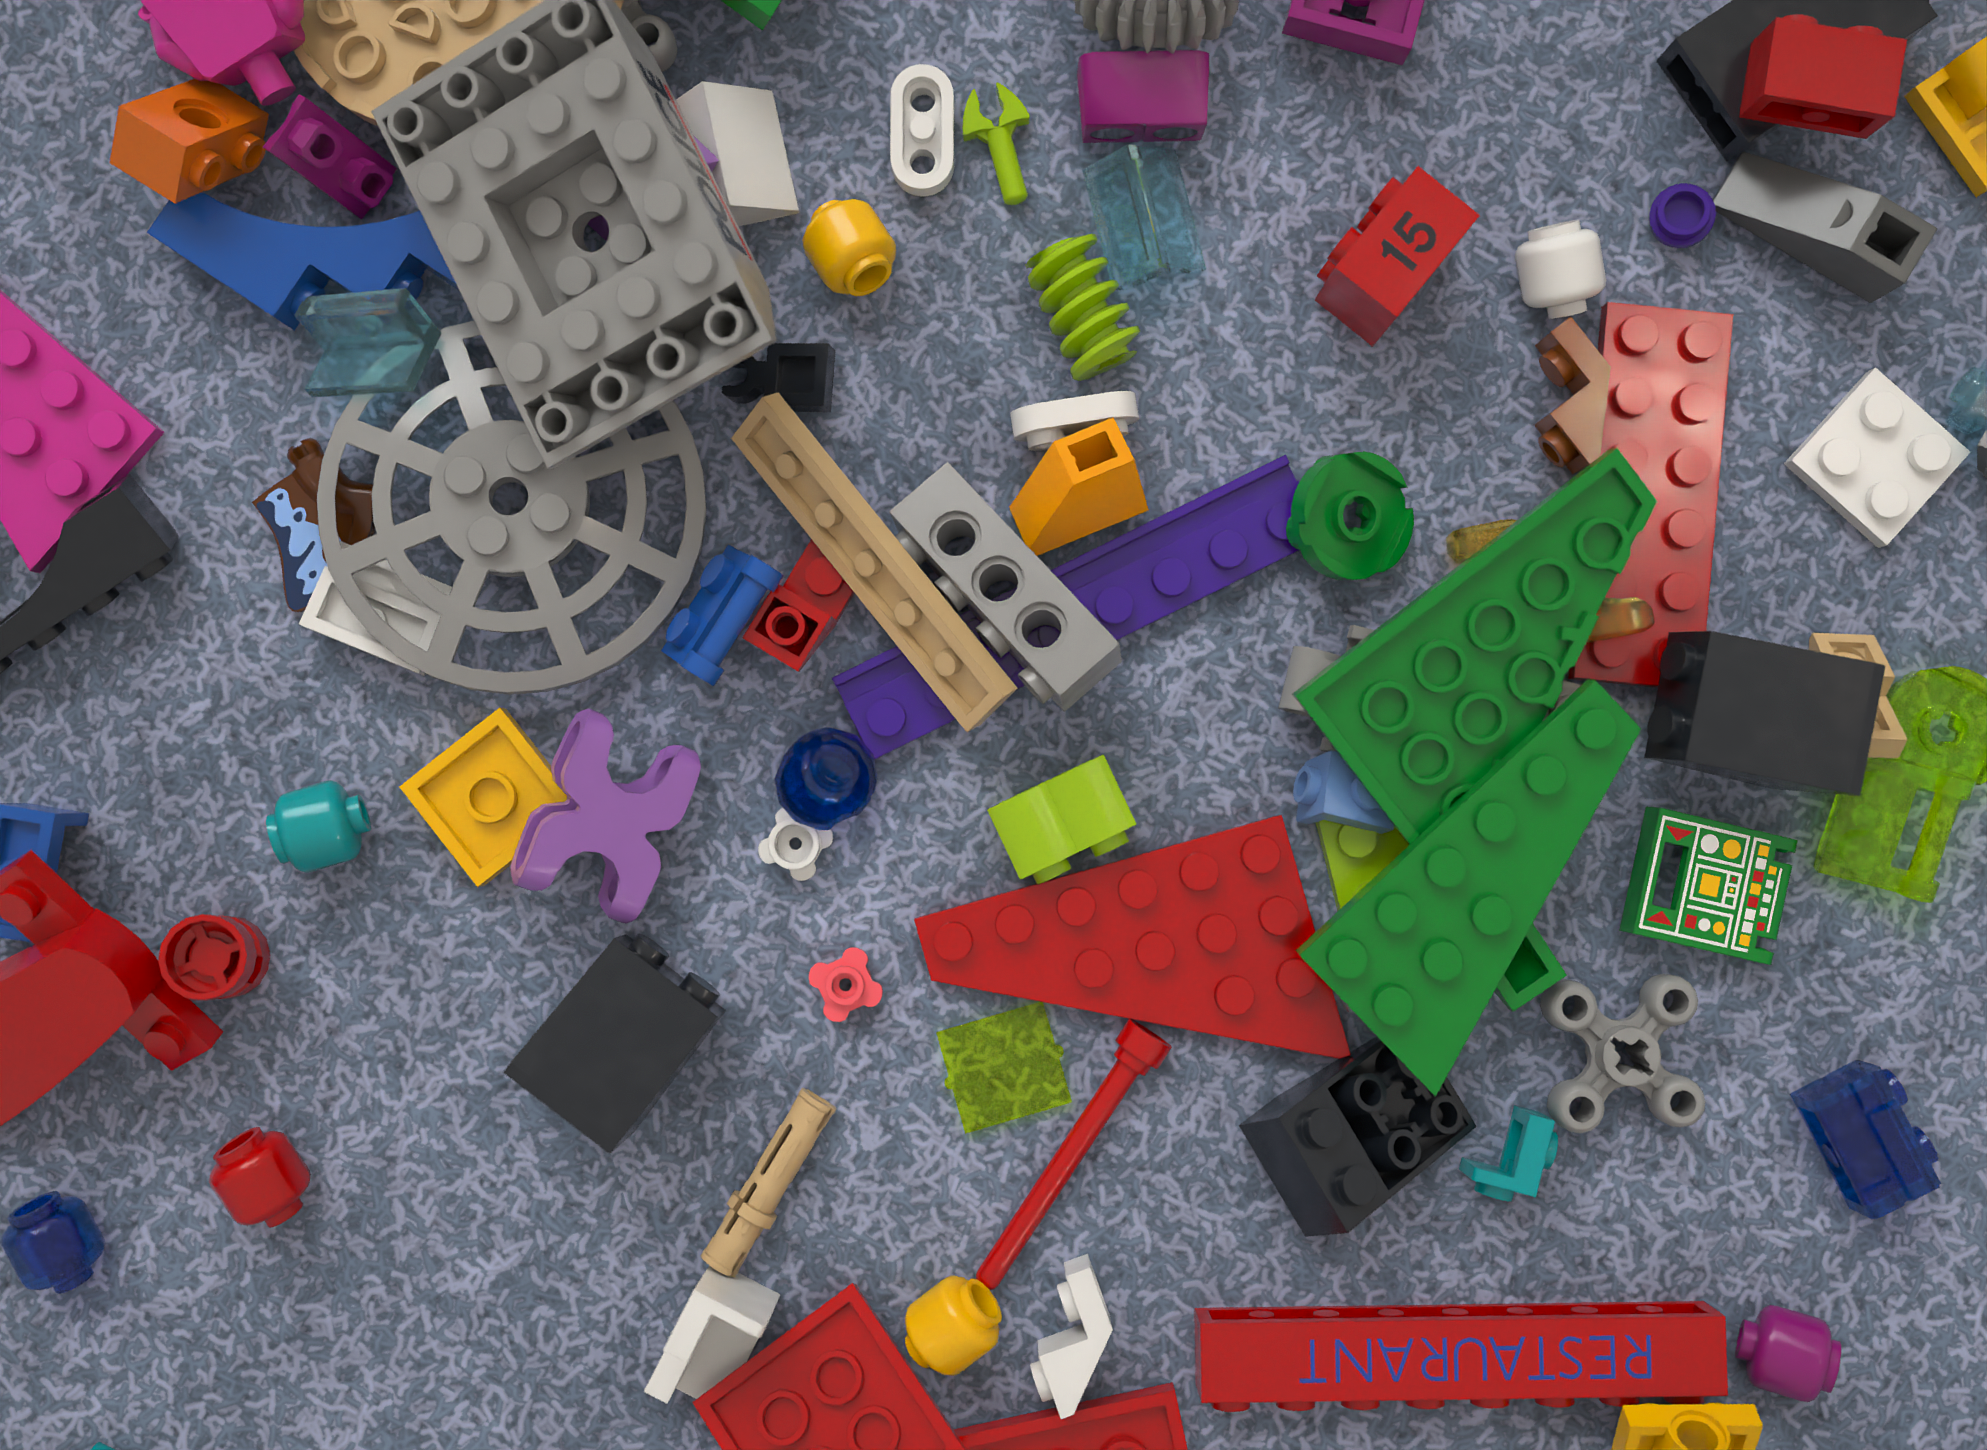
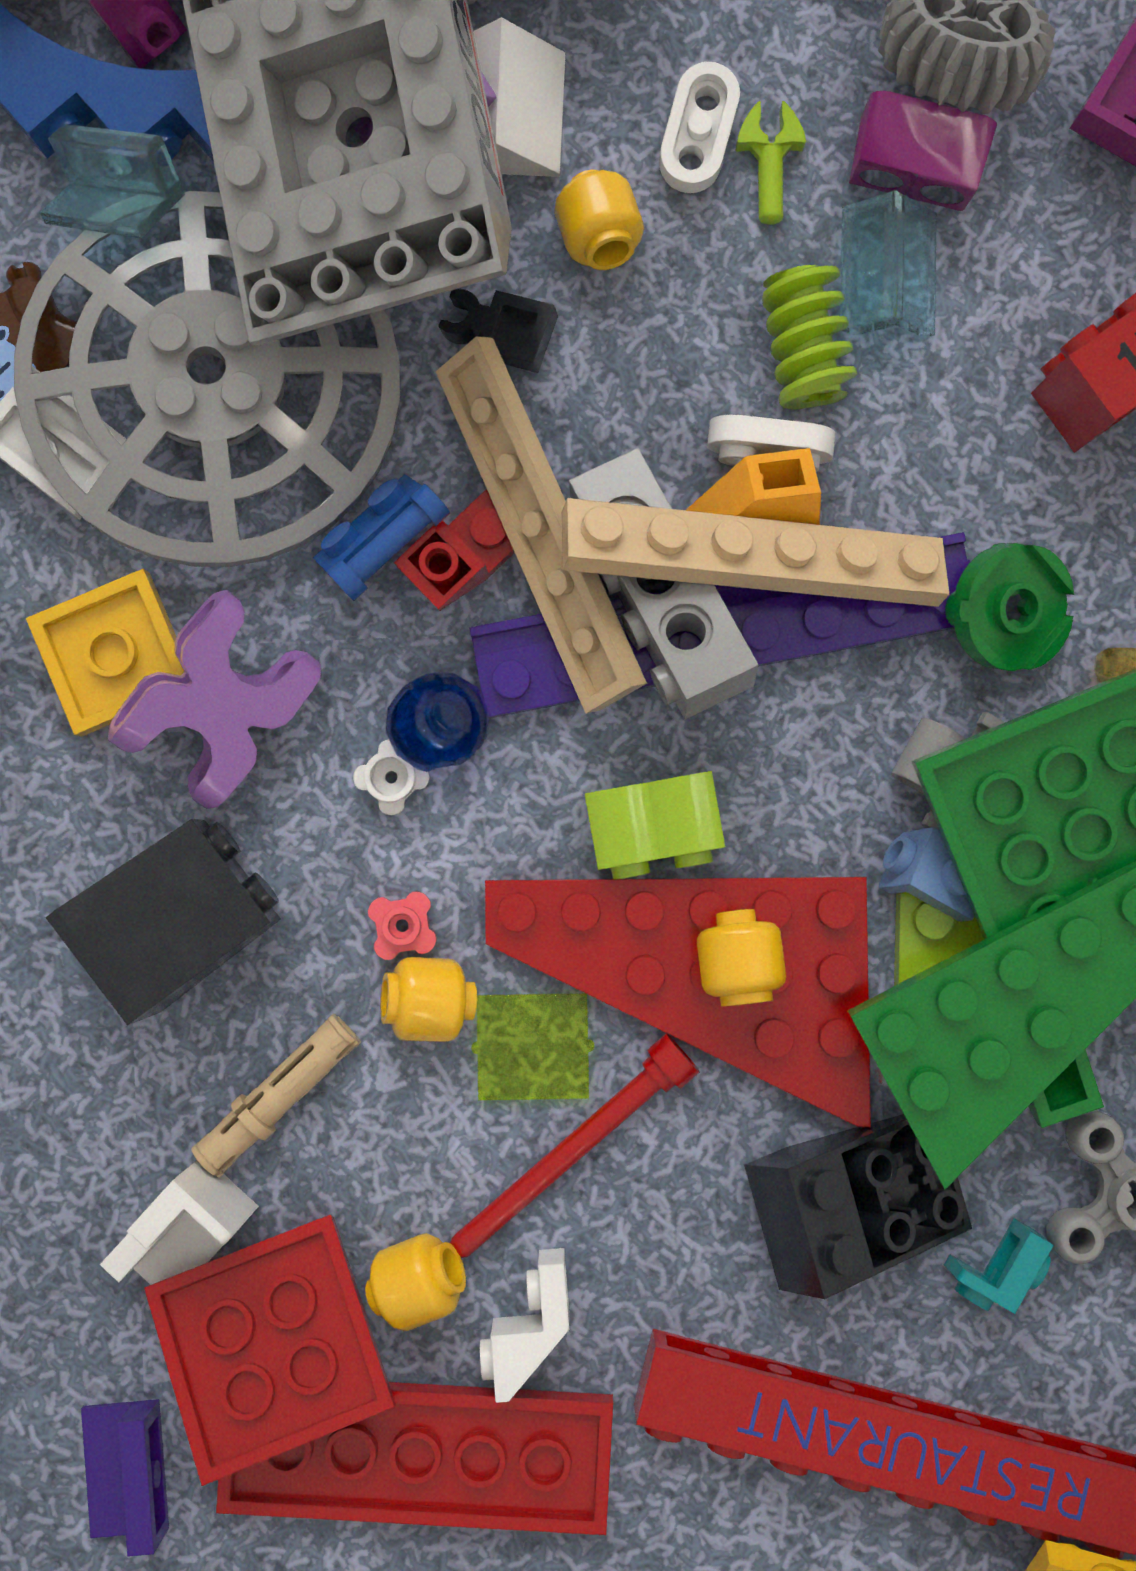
camera: 10 degrees right, 0 degrees up
none -> yellow head [380,957,477,1042]
none -> tan plate [561,498,949,607]
none -> yellow head [697,909,786,1007]

